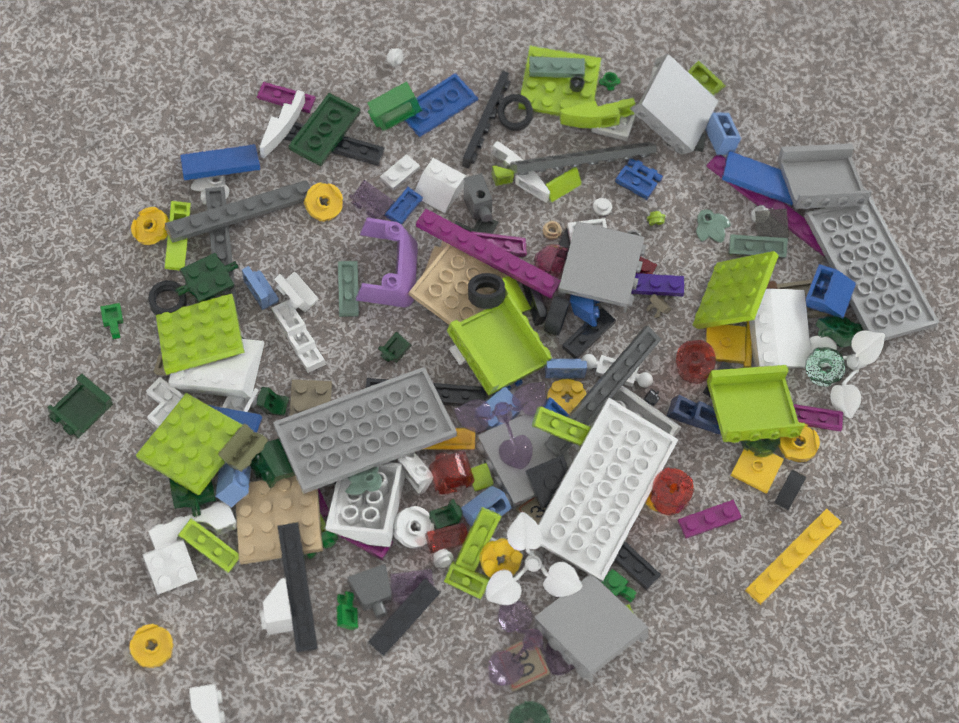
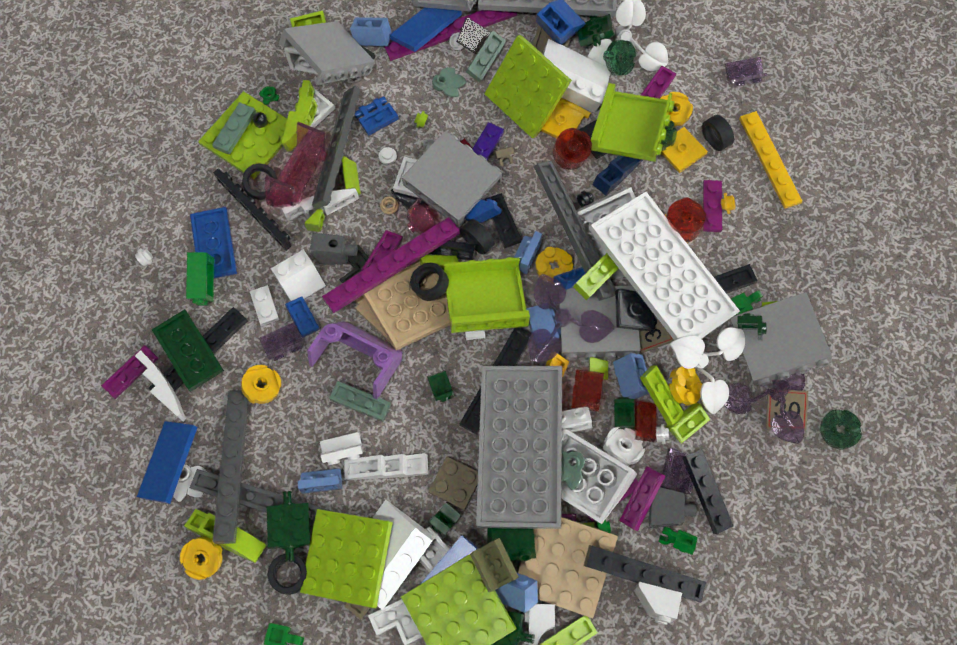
camera: 55 degrees left, 5 degrees up
white plate [581,354,653,388] -> none
none -> clear pink windscreen [265,122,327,207]
none -> magenta tile [619,466,665,531]
none -> yellow plate [721,193,736,214]
none -> clear purple bracket [725,57,767,87]
none -> dark green bracket [737,313,767,340]

